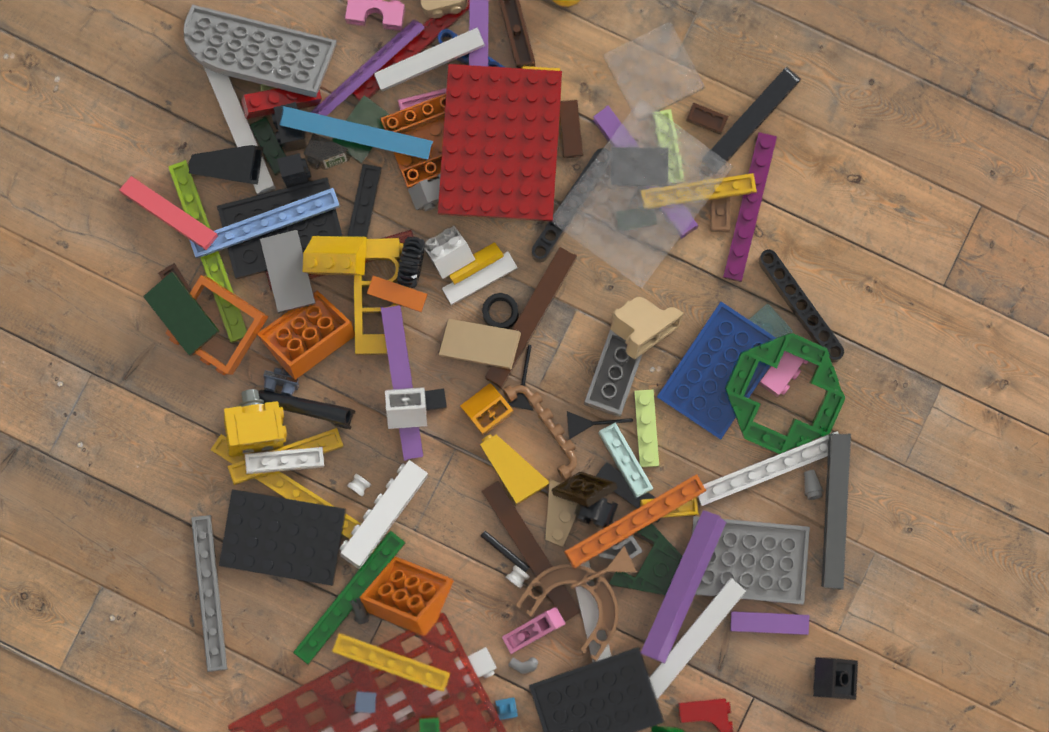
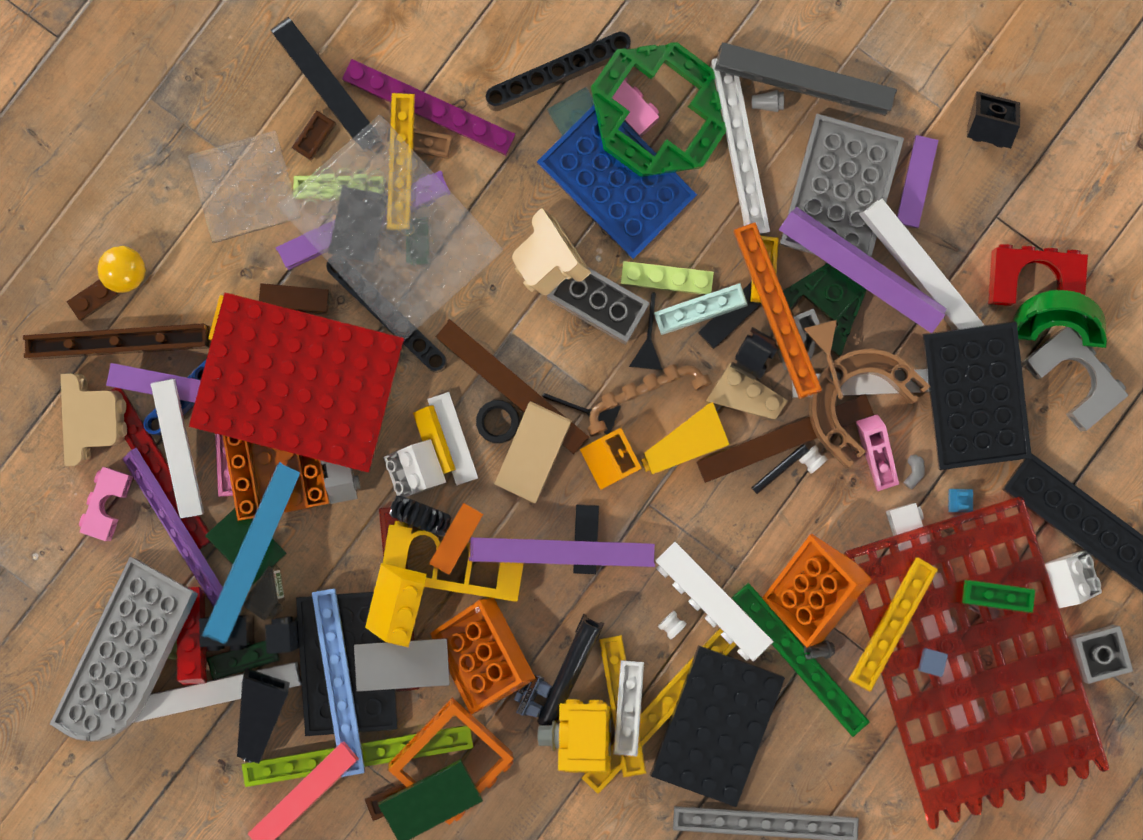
camera: 85 degrees left, 5 degrees up
black tile [347,164,382,237] -> none
white slope [385,387,427,429] -> none
dark brown tile [552,472,618,507] -> none

